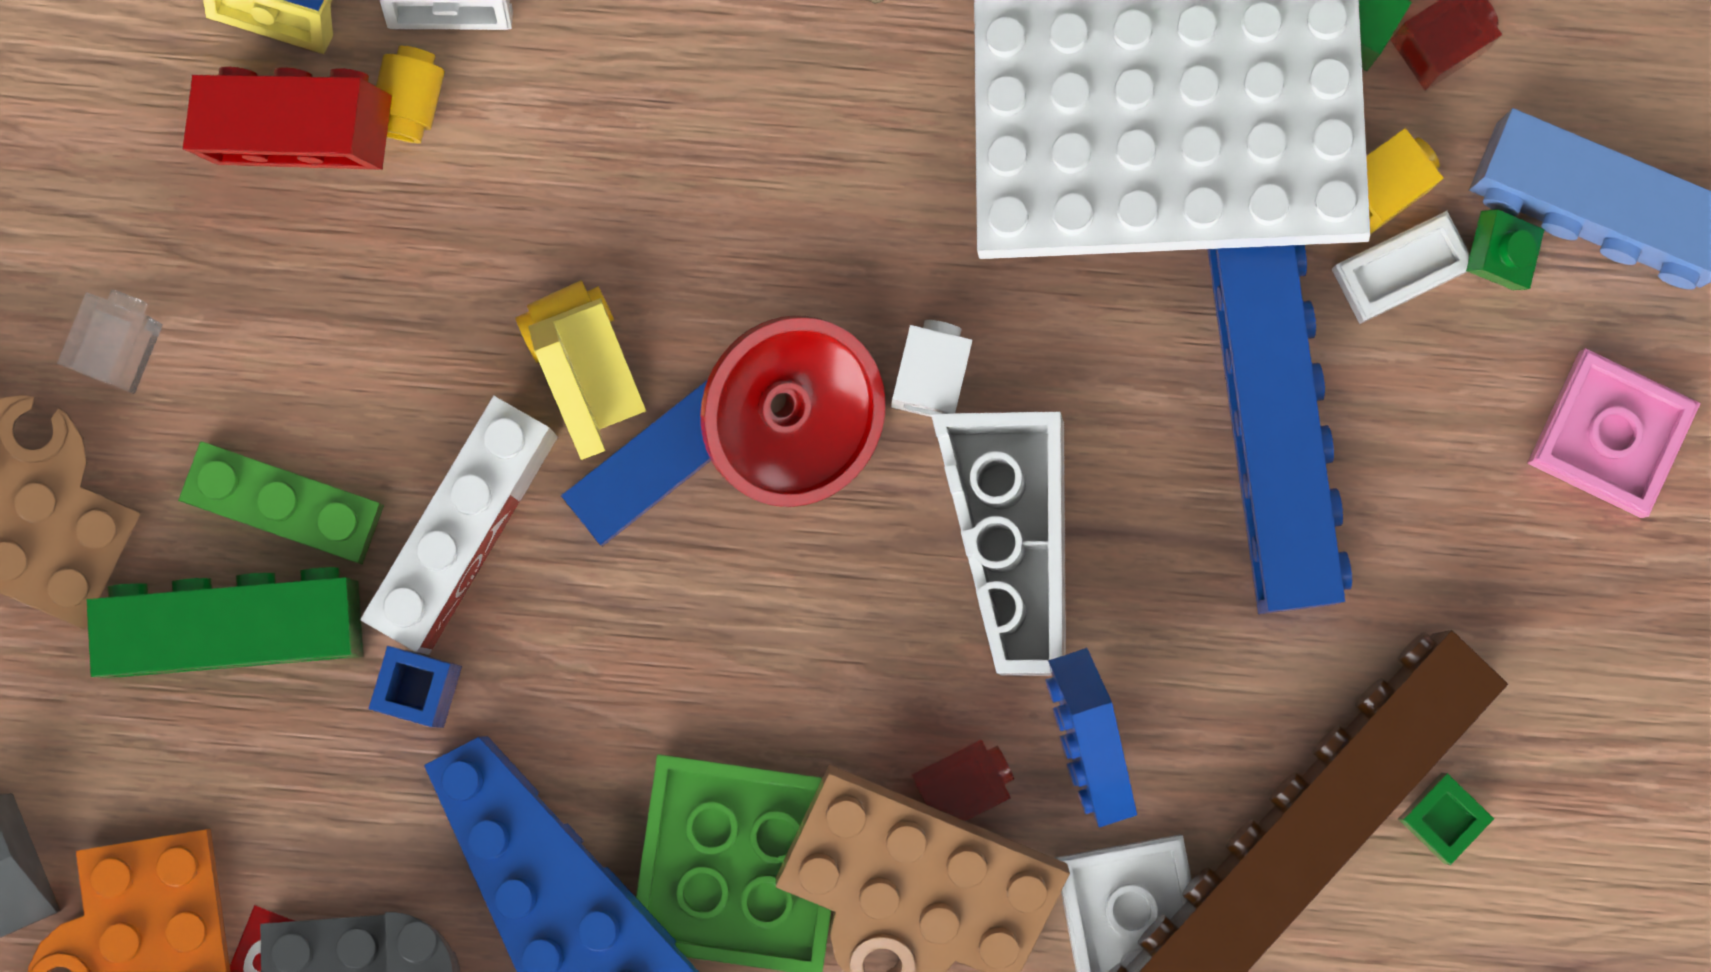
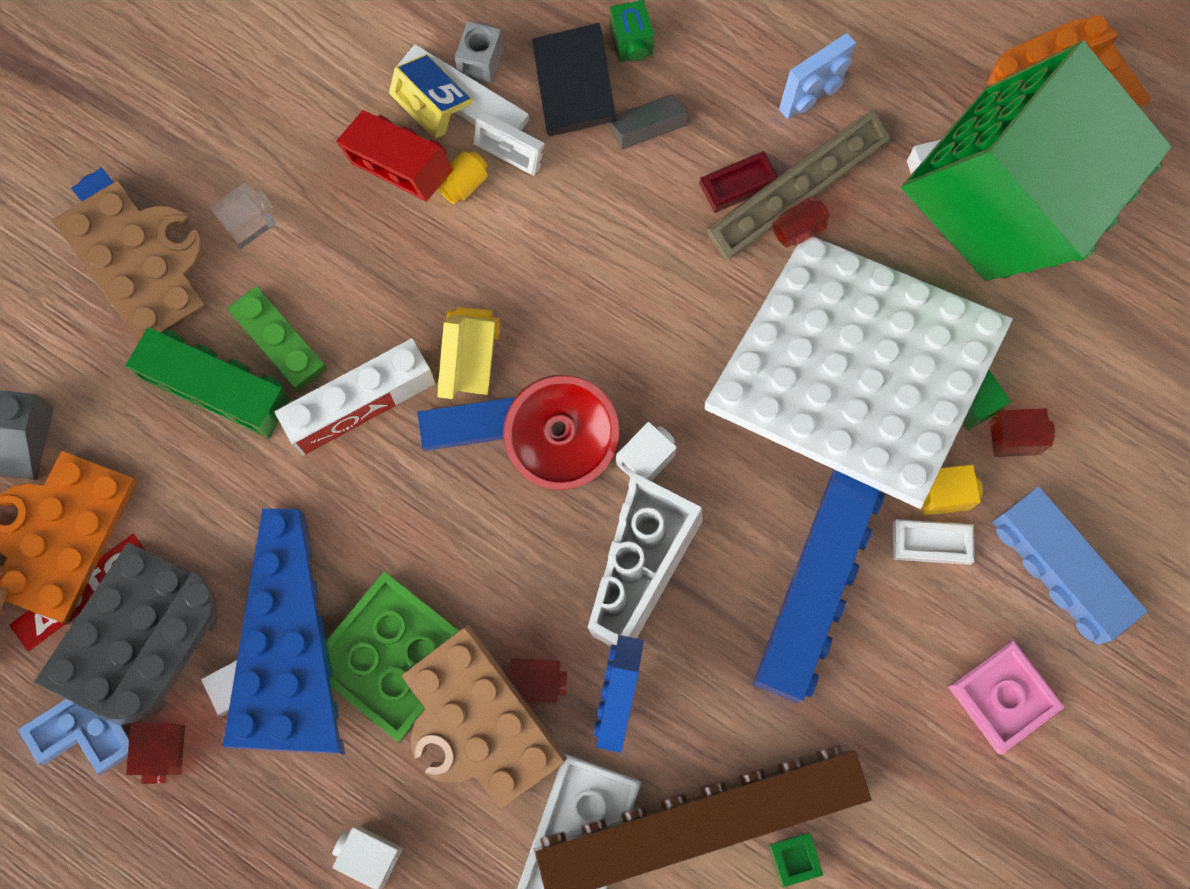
camera: 30 degrees right, 10 degrees down
blue brick [368,646,462,728] -> none
green plate [1466,209,1545,290] -> none

